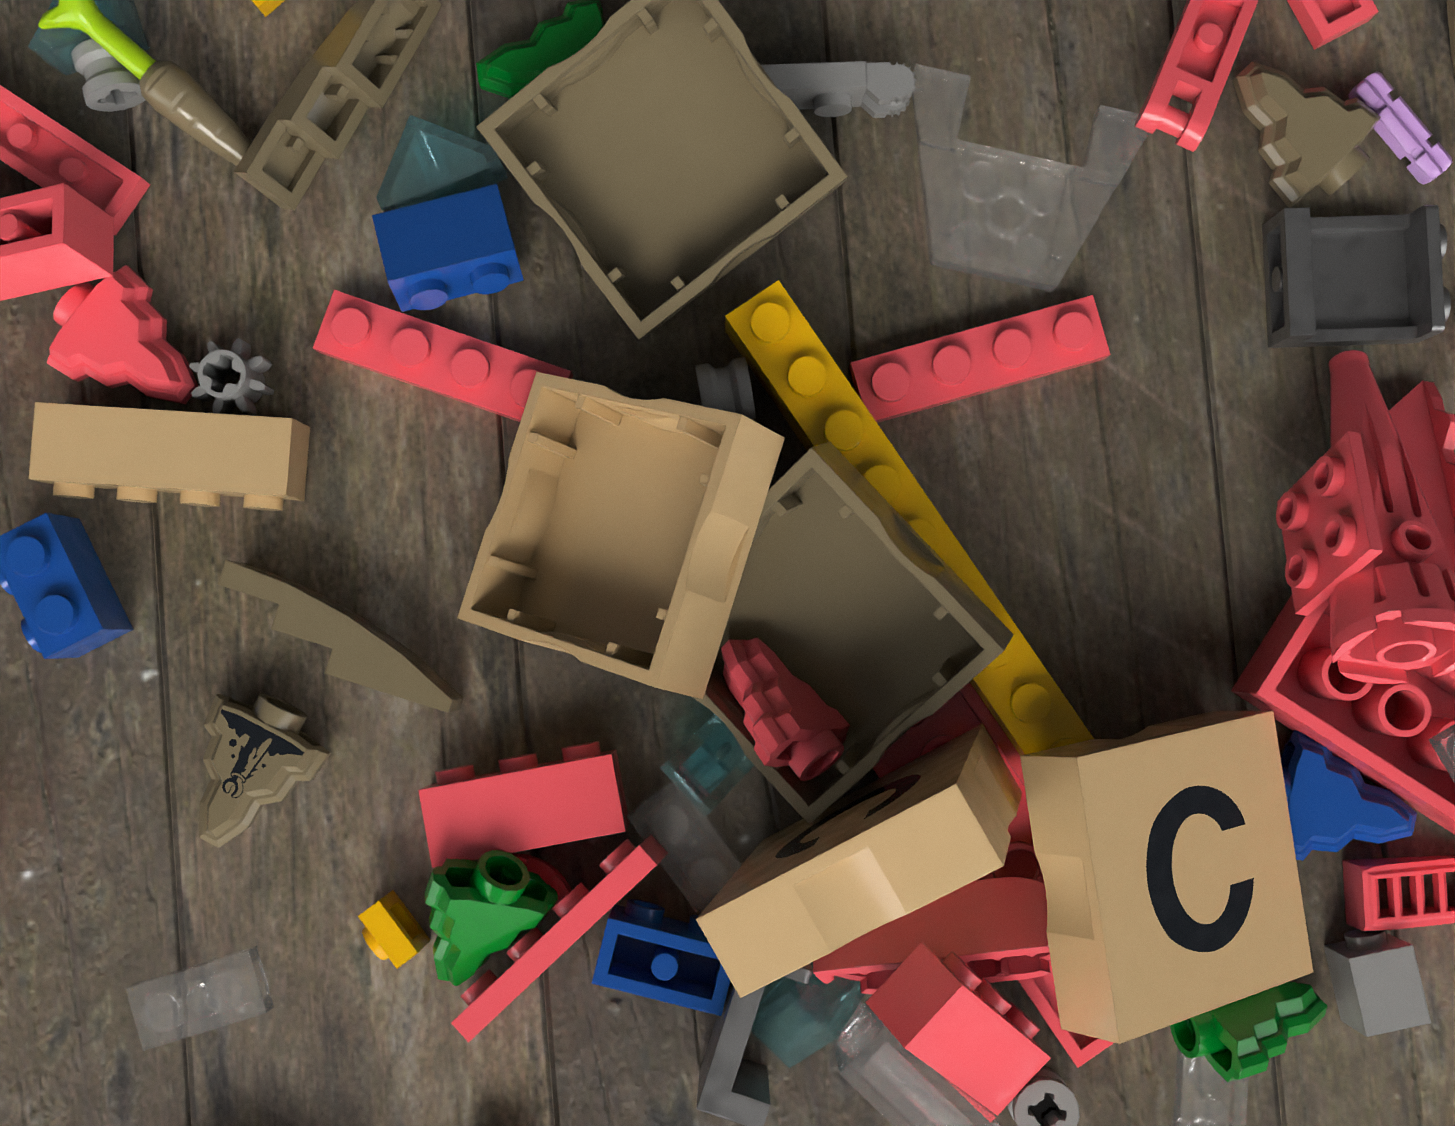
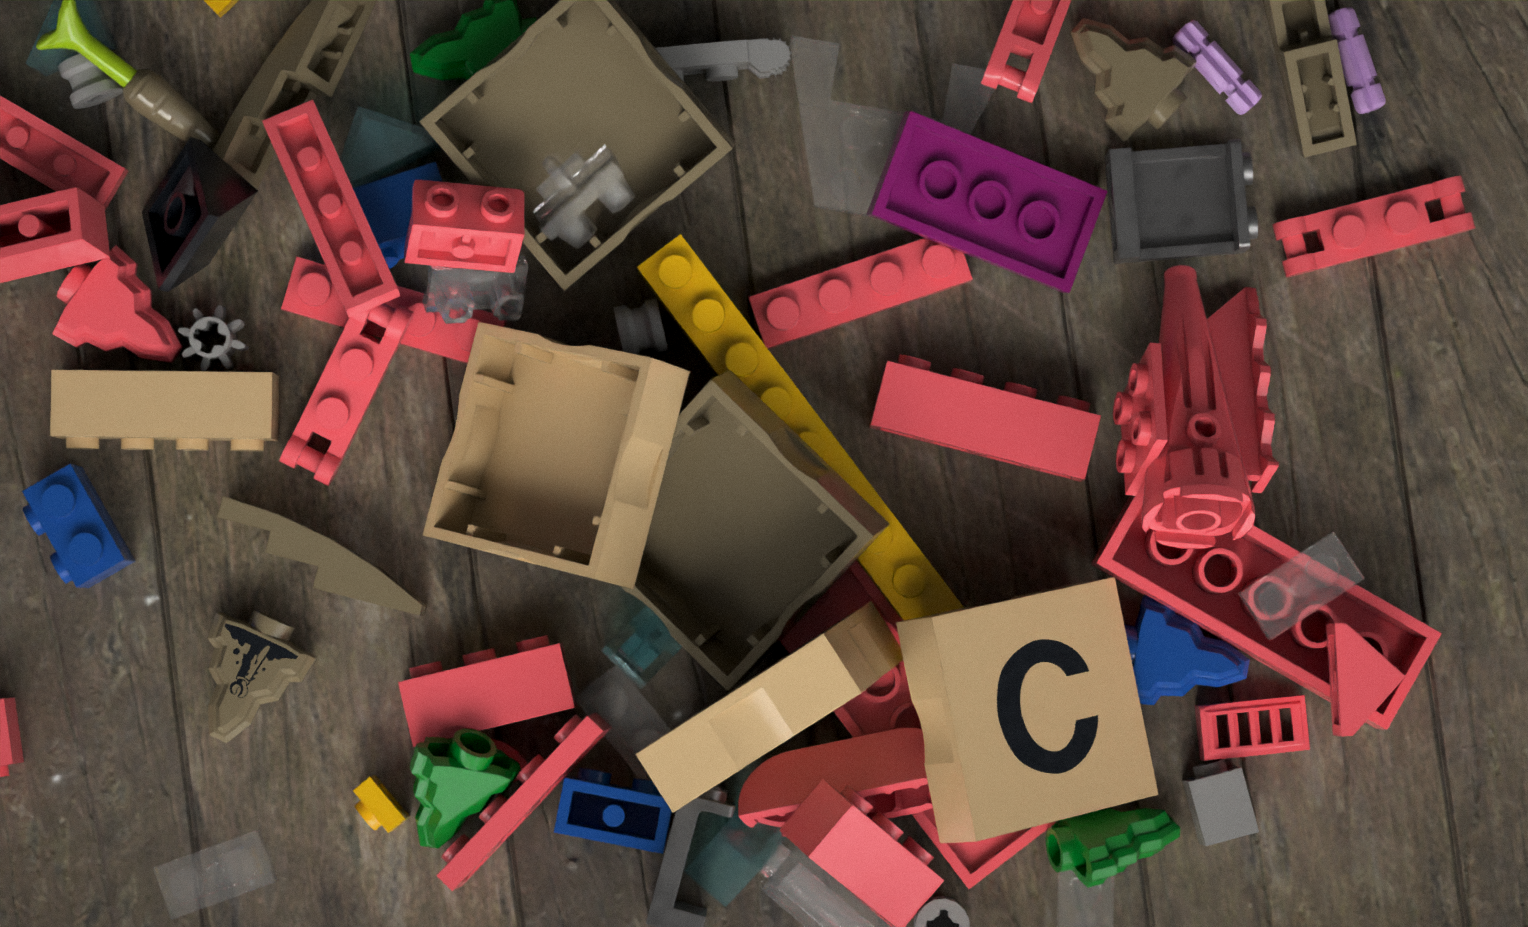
camera: 10 degrees left, 0 degrees up
coral rock [721,638,850,781] -> none
none -> black slope [142,137,258,292]
none -> coral plate [262,100,400,318]
none -> coral plate [279,303,414,486]
none -> coral bracket [404,179,525,273]
none -> clear hips [422,255,529,324]
none -> clear hips [533,144,635,249]
none -> magenta plate [867,111,1108,293]
none -> coral brick [869,355,1101,482]

